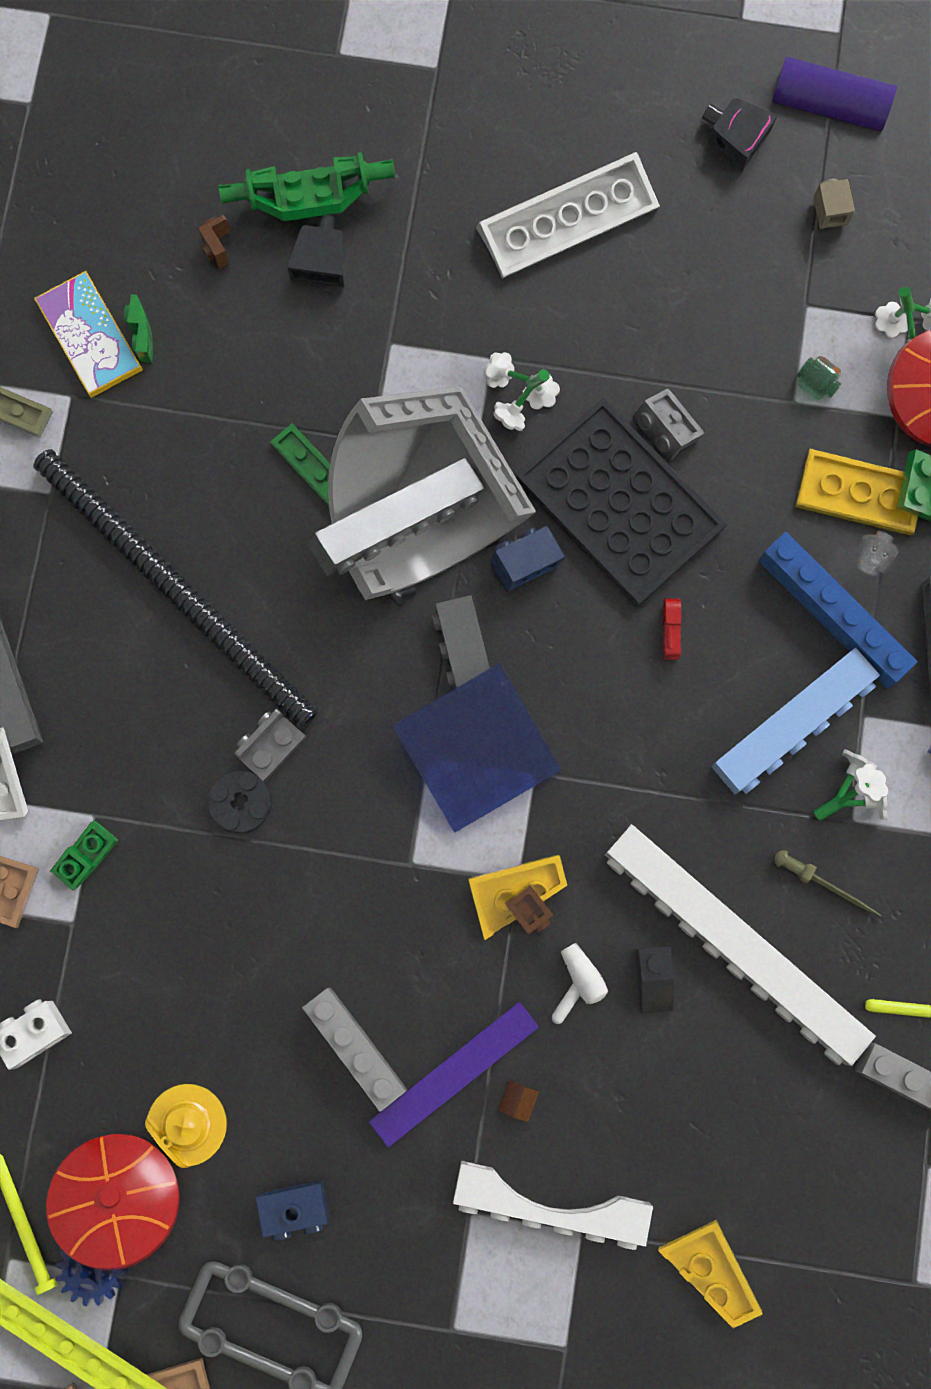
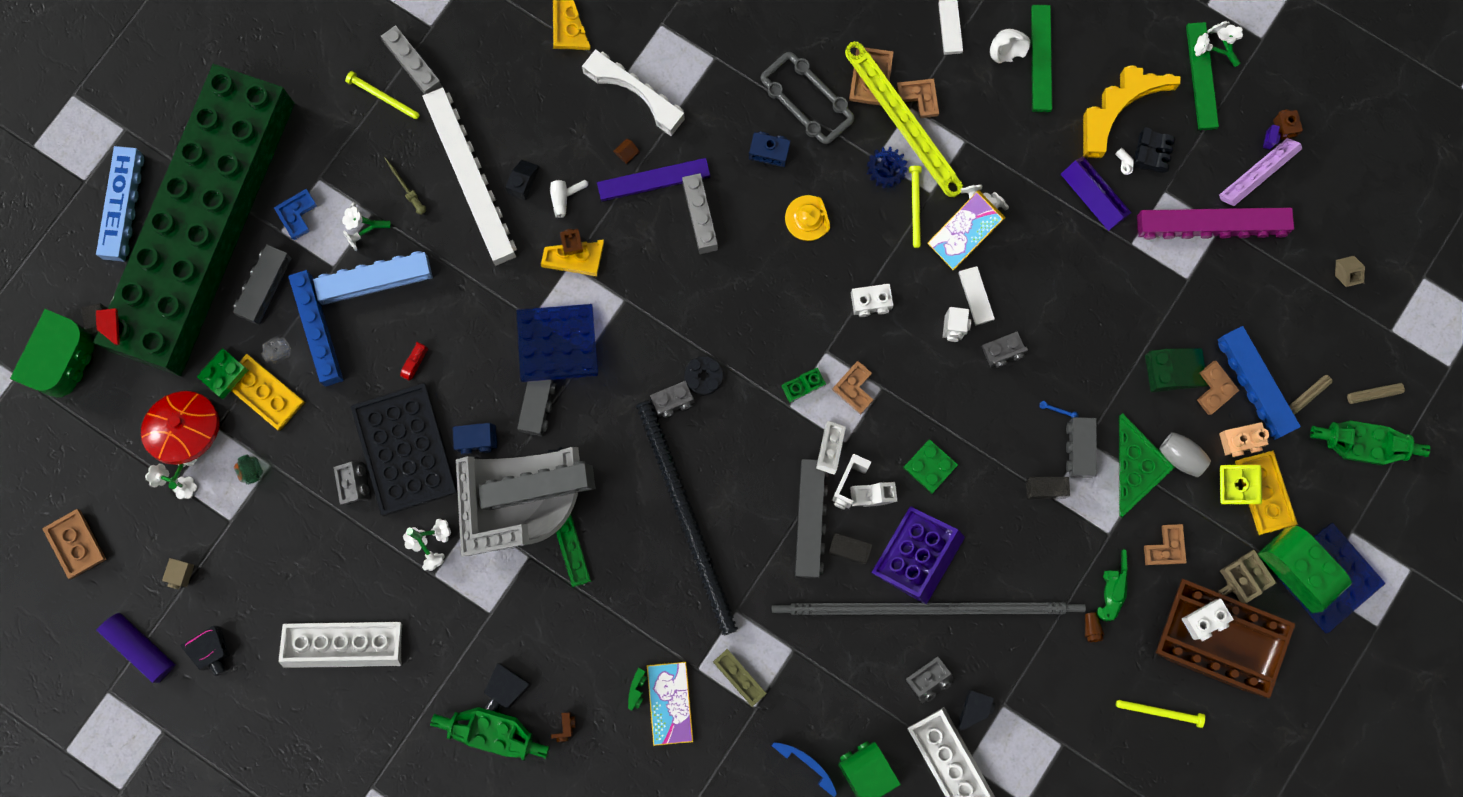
camera: 155 degrees left, 0 degrees up
red dish [46,1134,180,1270] -> none

